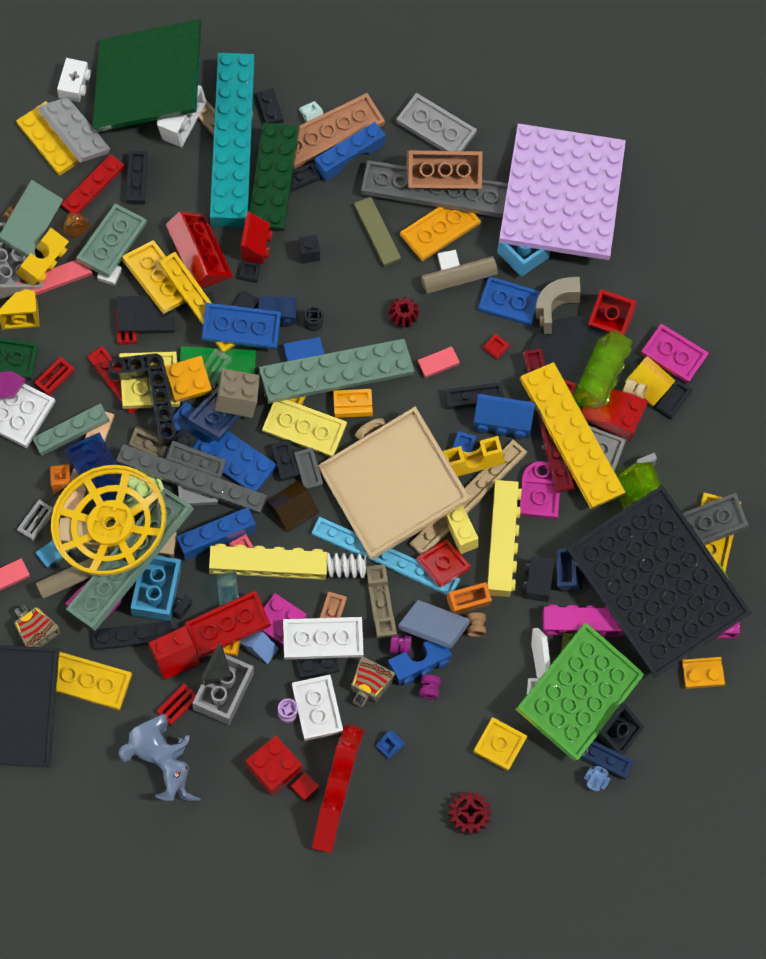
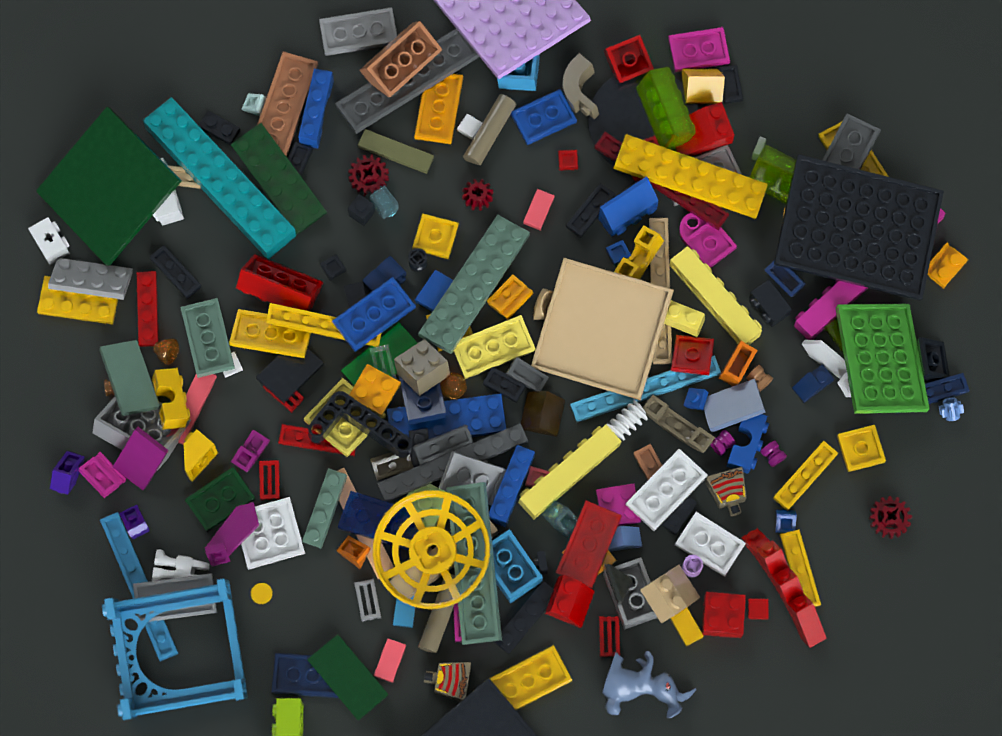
camera: 40 degrees left, 5 degrees up
red slope [241,212,273,265] -> none
tan wheel [623,378,647,398] -> none
none -> magenta slope [231,430,270,472]
none -> dark red gear [348,155,389,196]
none -> clear light blue brick [369,185,399,219]
none -> yellow plate [412,213,459,259]
none -> light grey plate [439,451,506,506]
none -> clear orange brick [440,372,467,399]
none -> tan slope [640,565,700,623]
none -> yellow tile [670,608,704,646]
none -> blue plate [684,388,709,410]
none -> yellow plate [773,441,838,511]
none -> yellow tile [780,529,821,607]
none -> dark blue slope [792,364,834,403]

